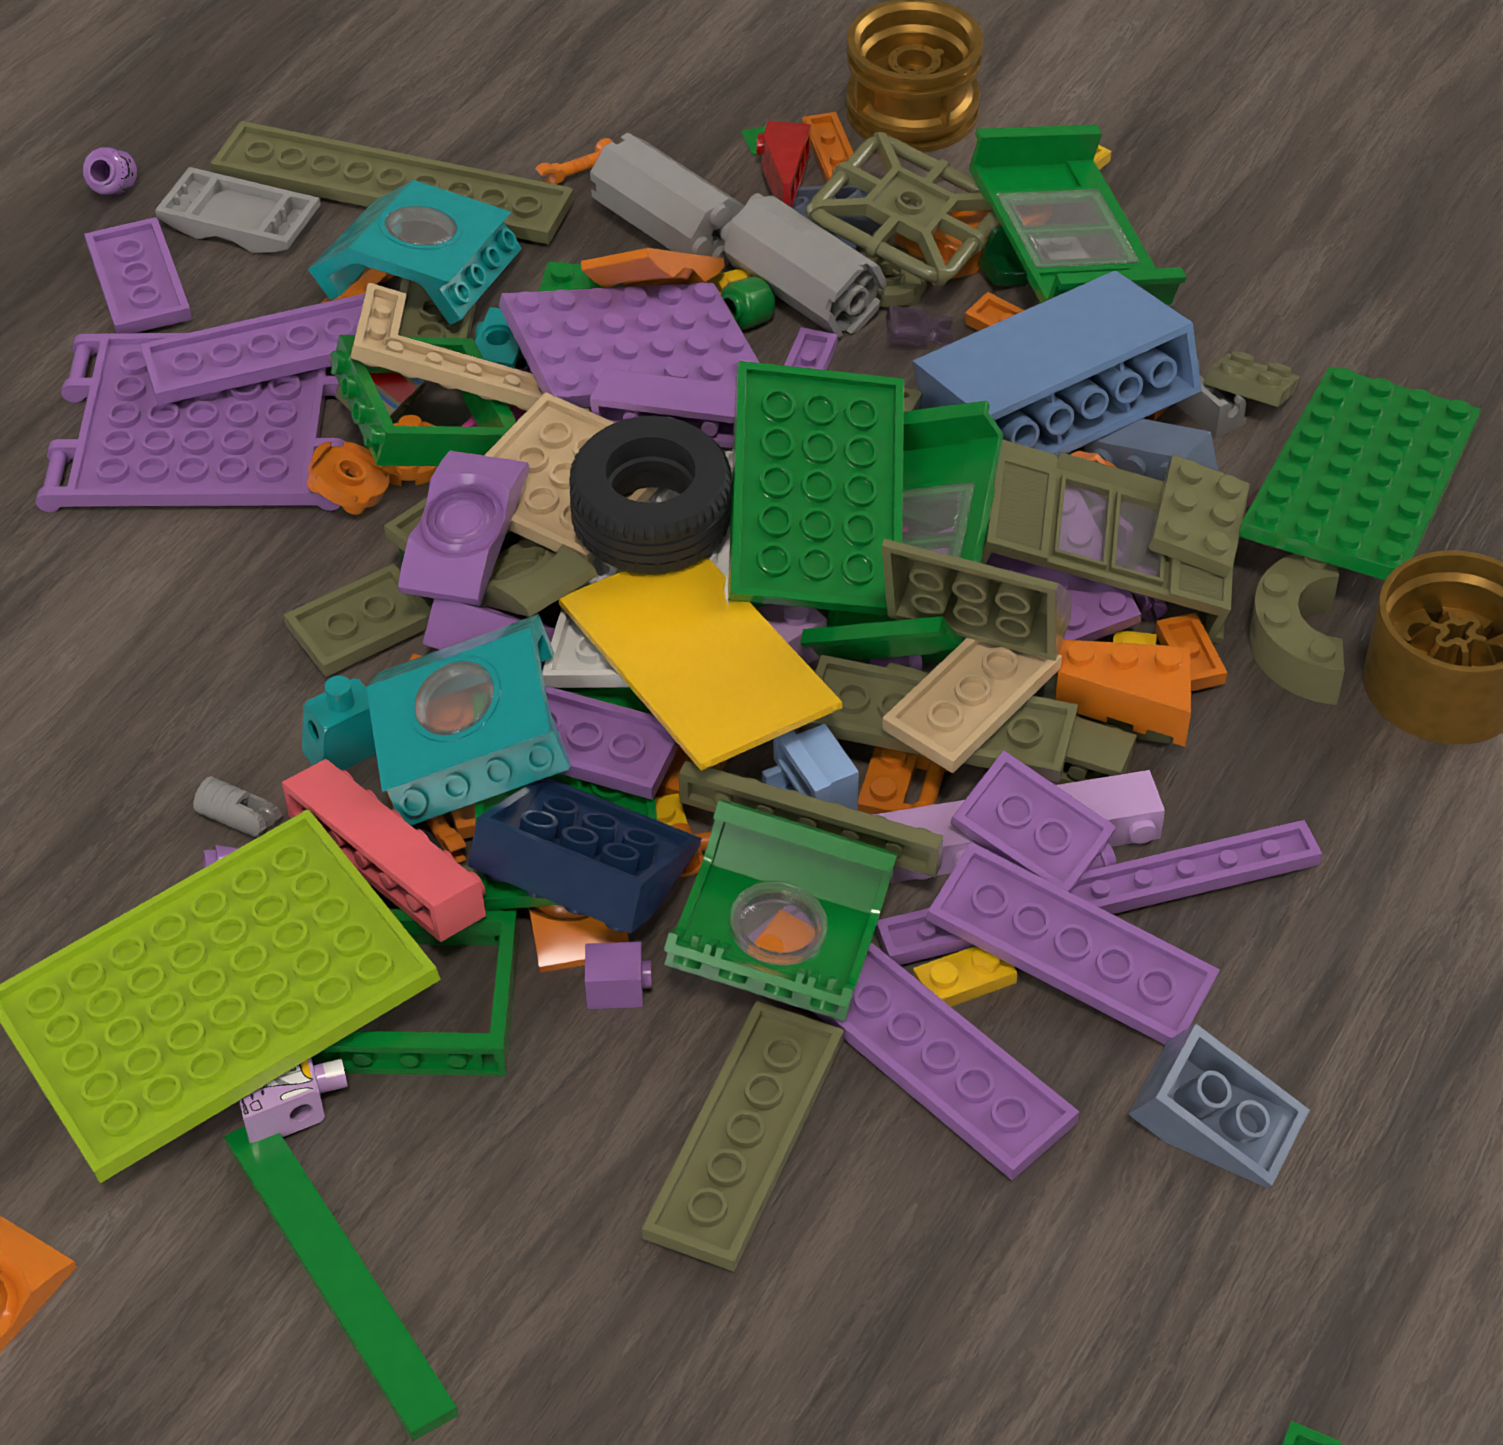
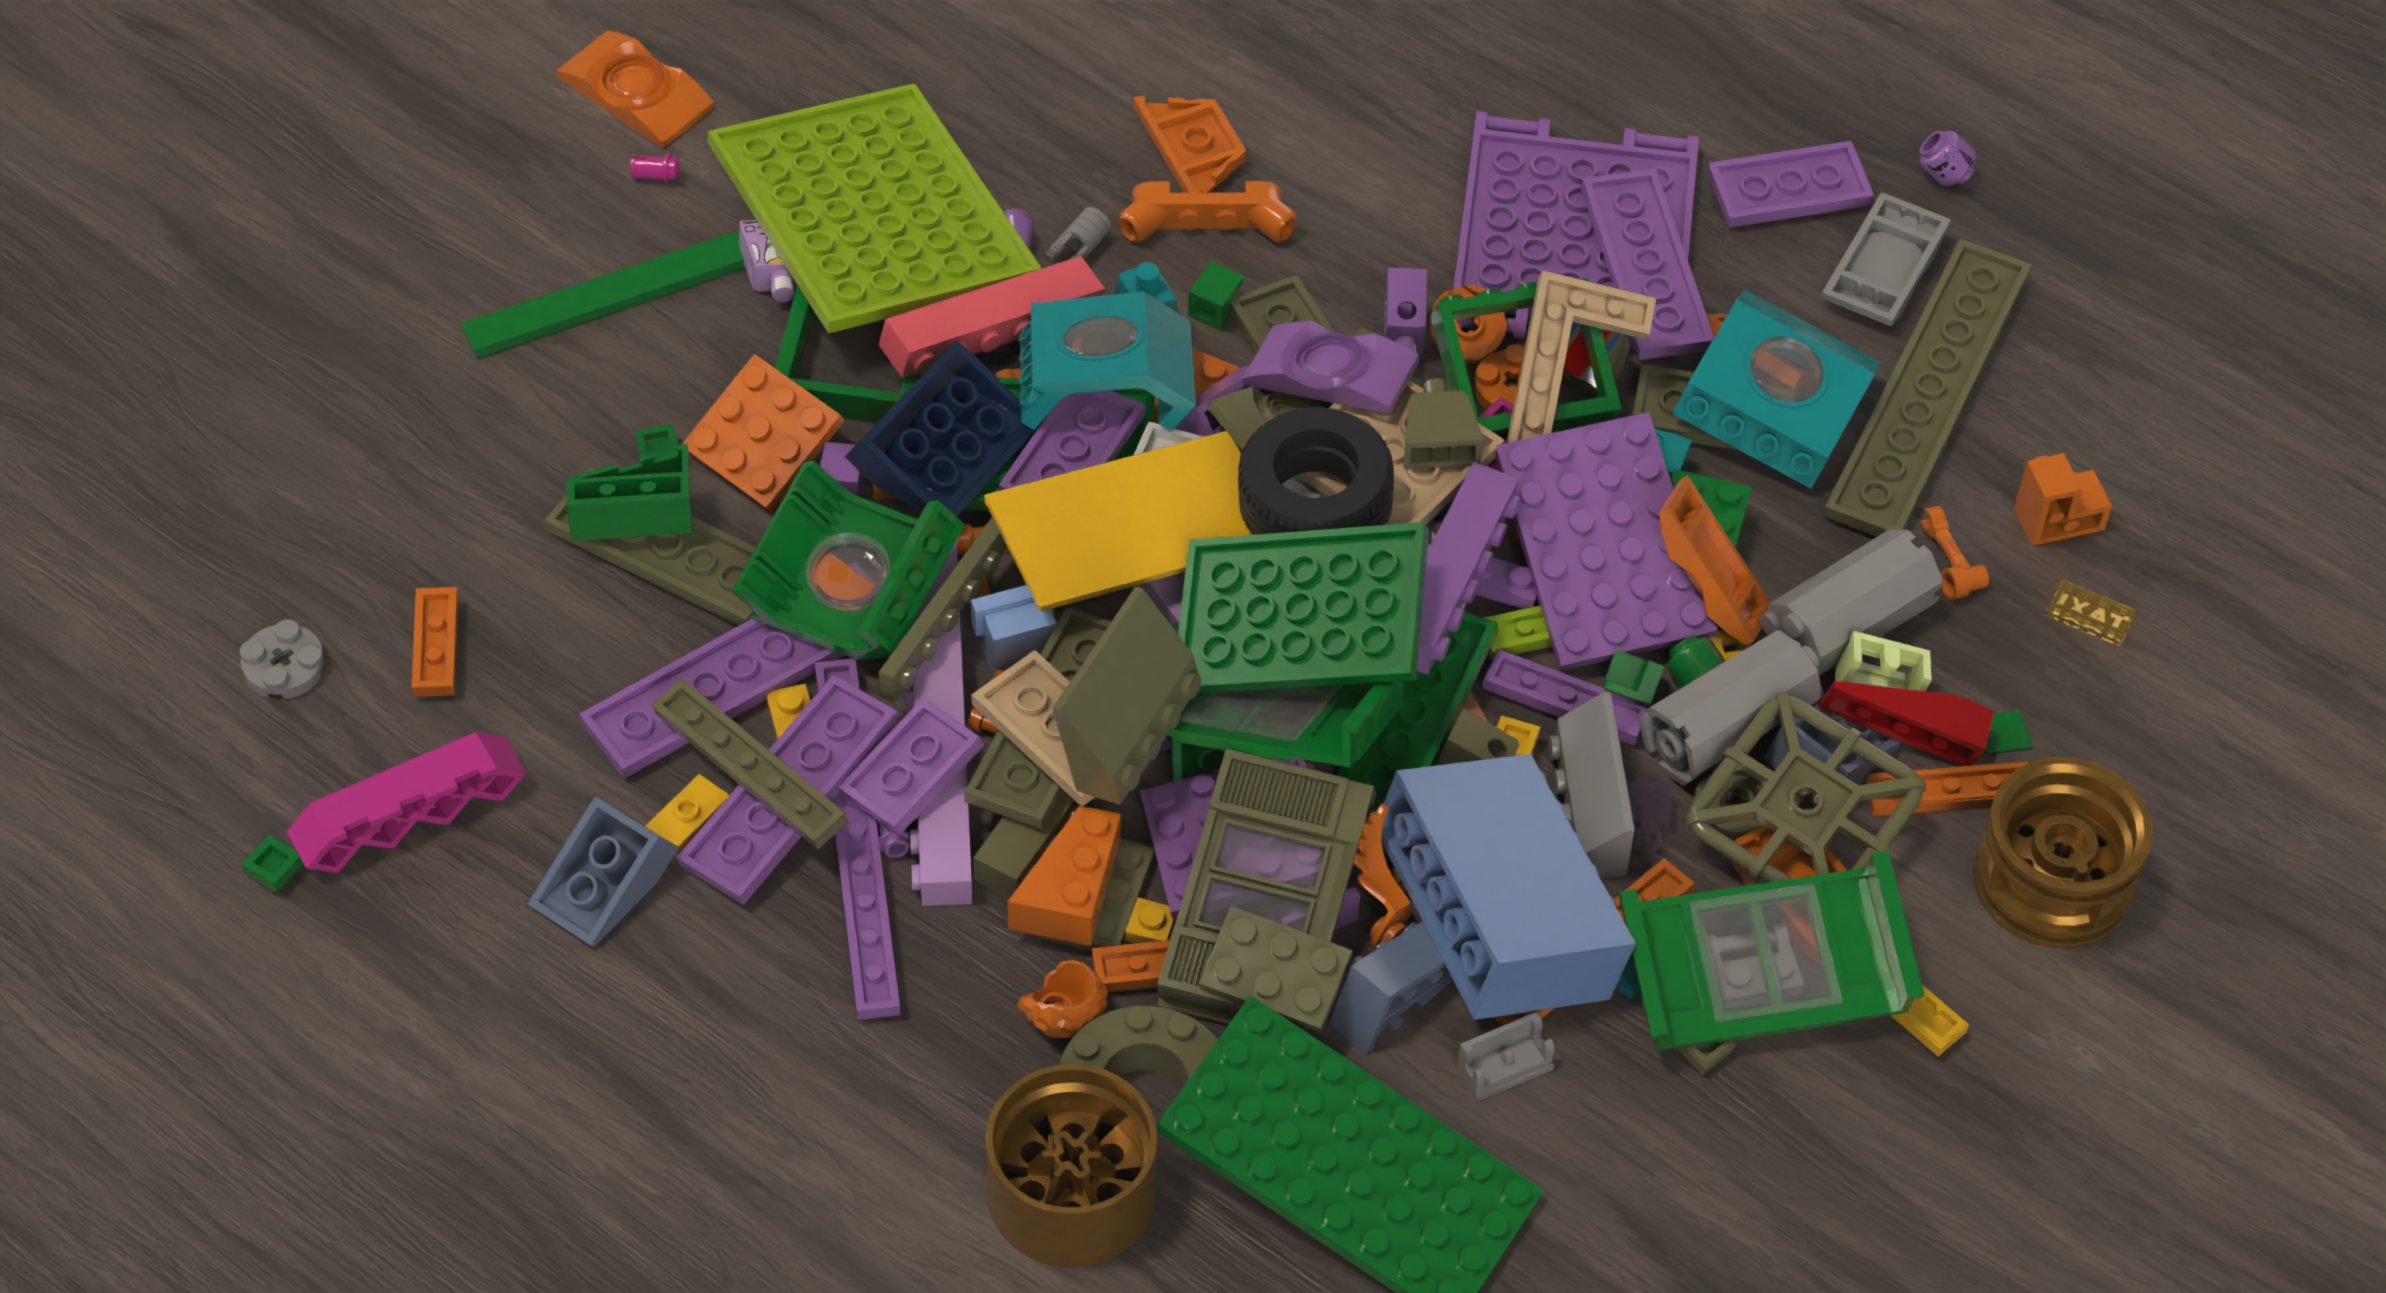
camera: 95 degrees right, 5 degrees up
olive plate [1204,352,1301,407] -> none
none -> dark pink brick [286,732,526,873]
none -> orange plate [411,587,459,697]
none -> green wedge [566,443,693,541]
none -> dark pink pin [630,153,680,183]
none -> green plate [634,423,679,459]
none -> yellow plate [645,774,730,858]
none -> olive plate [651,678,849,849]
none -> orange plate [681,354,845,513]
none -> orange hair [1017,960,1108,1039]
none -> orange plate [1119,181,1297,243]
none -> orange wing [1133,96,1246,193]
none -> green panel [1188,261,1243,331]
none -> medium lavender torso [1384,268,1427,354]
none -> olive torso [1403,378,1482,469]
none -> light grey slope [1548,692,1635,878]
none -> green panel [1602,650,1664,705]
none -> yellowish green window [1835,631,1932,691]
none -> orange brick [2013,453,2112,546]
none -> clear yellow tile [2045,579,2137,647]

